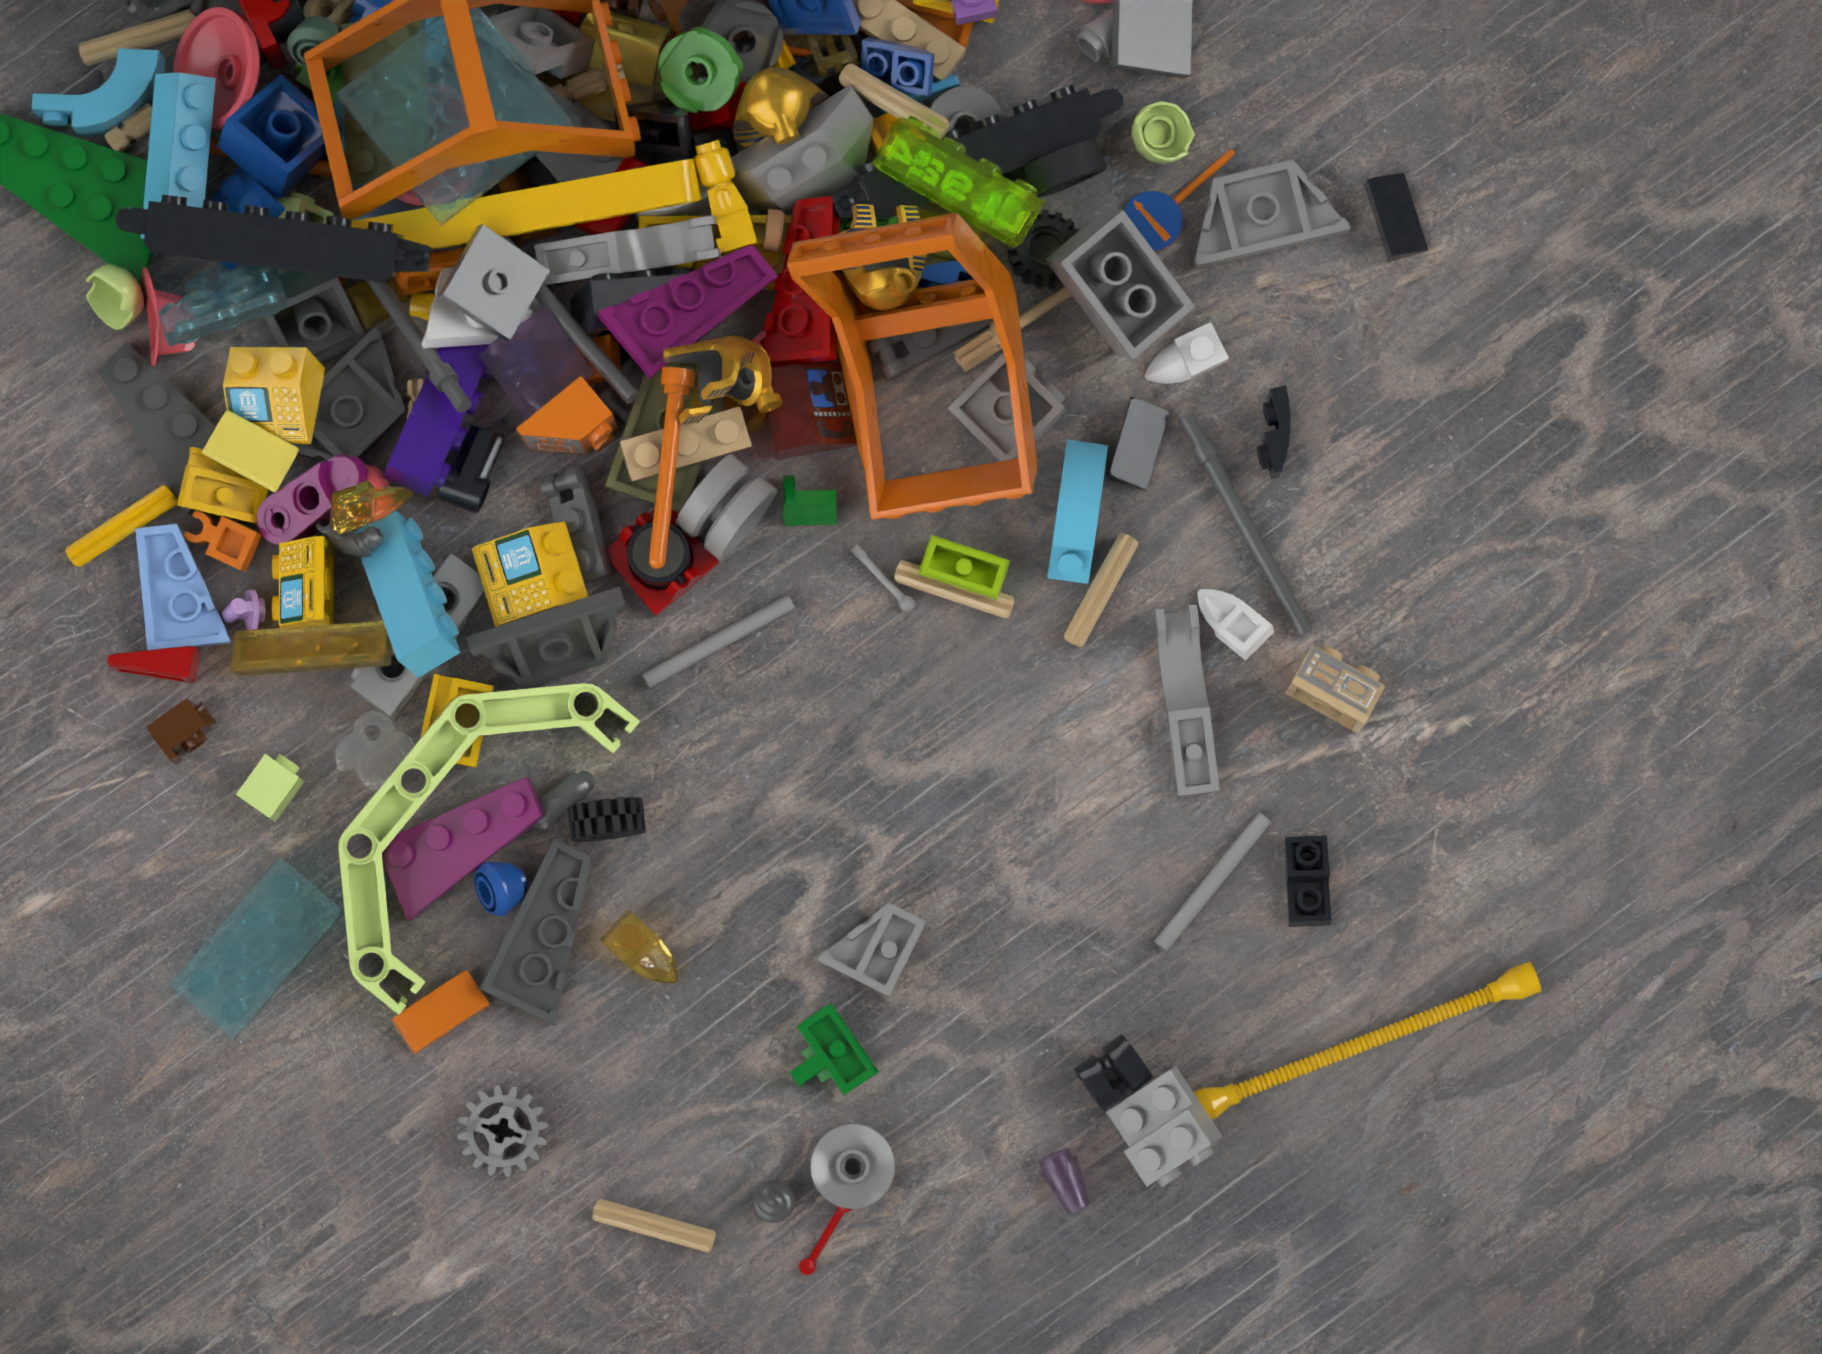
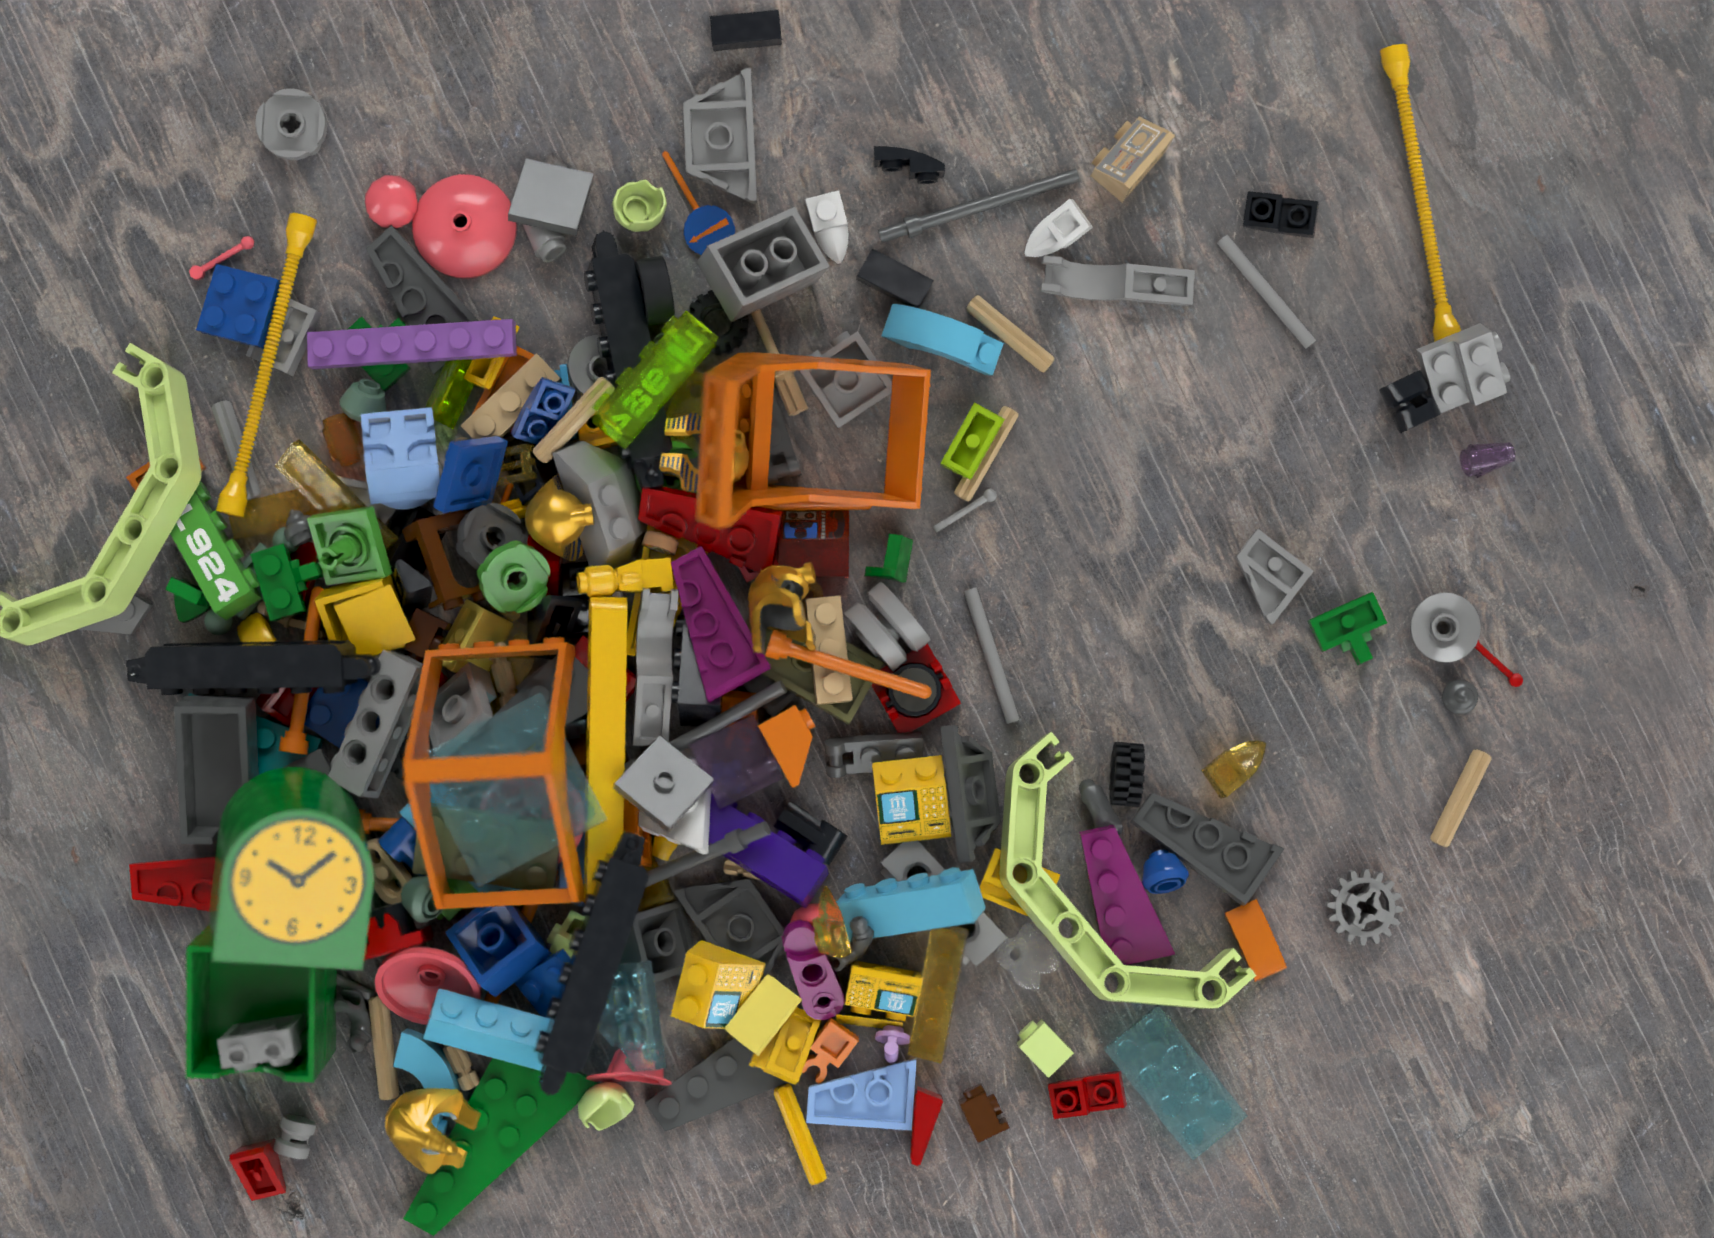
camera: 90 degrees left, 5 degrees up
none -> pearl gold piece [385,1088,481,1174]
none -> yellow sticker [836,1014,903,1029]
none -> red slope [1048,1070,1127,1119]

